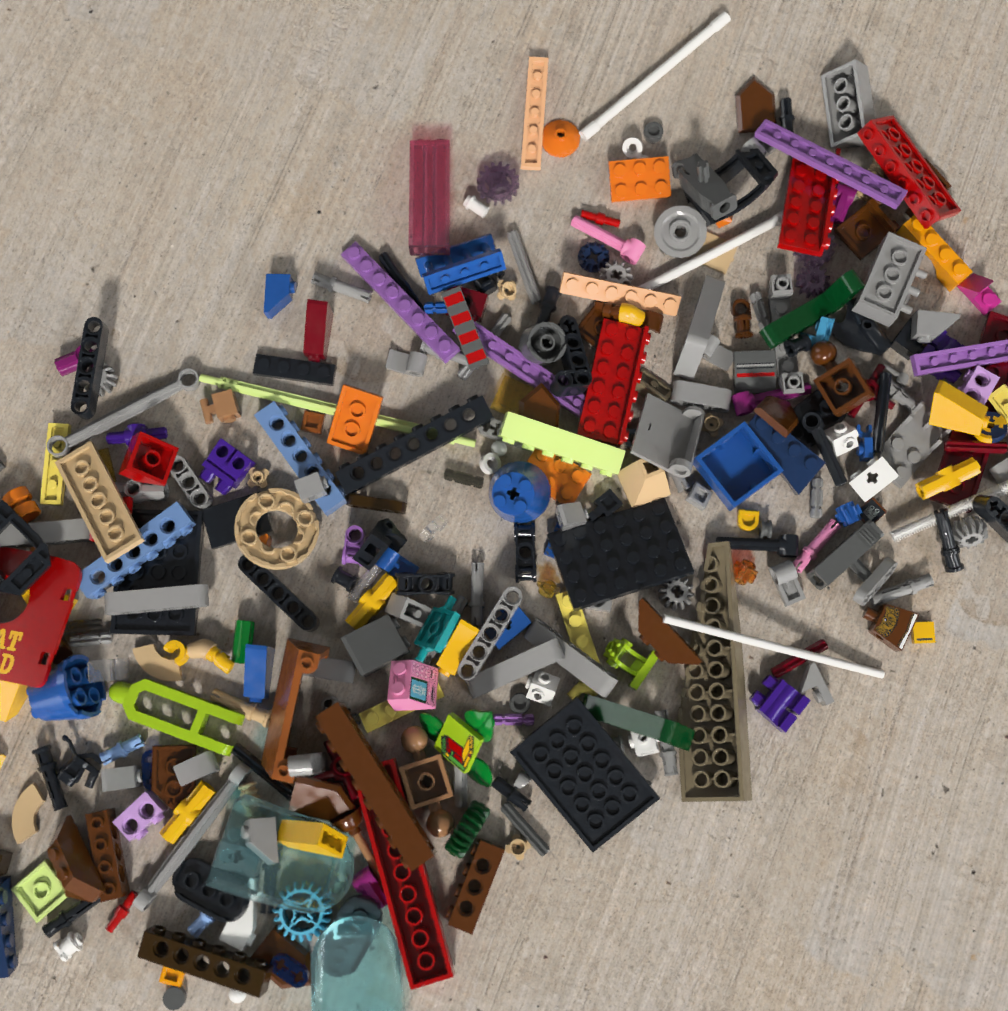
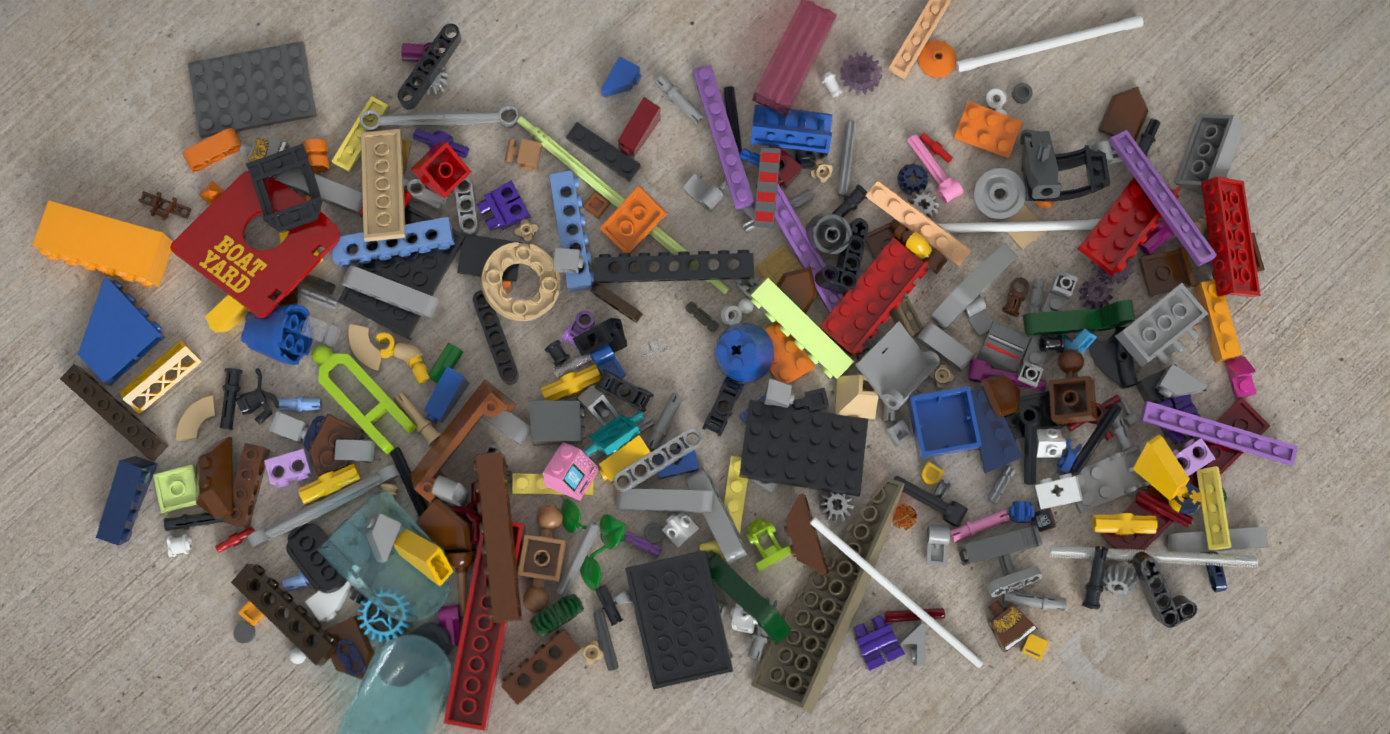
camera: 20 degrees right, 0 degrees up
tile [434,712,485,774] -> none
clear yellow plate [537,579,560,598] -> none

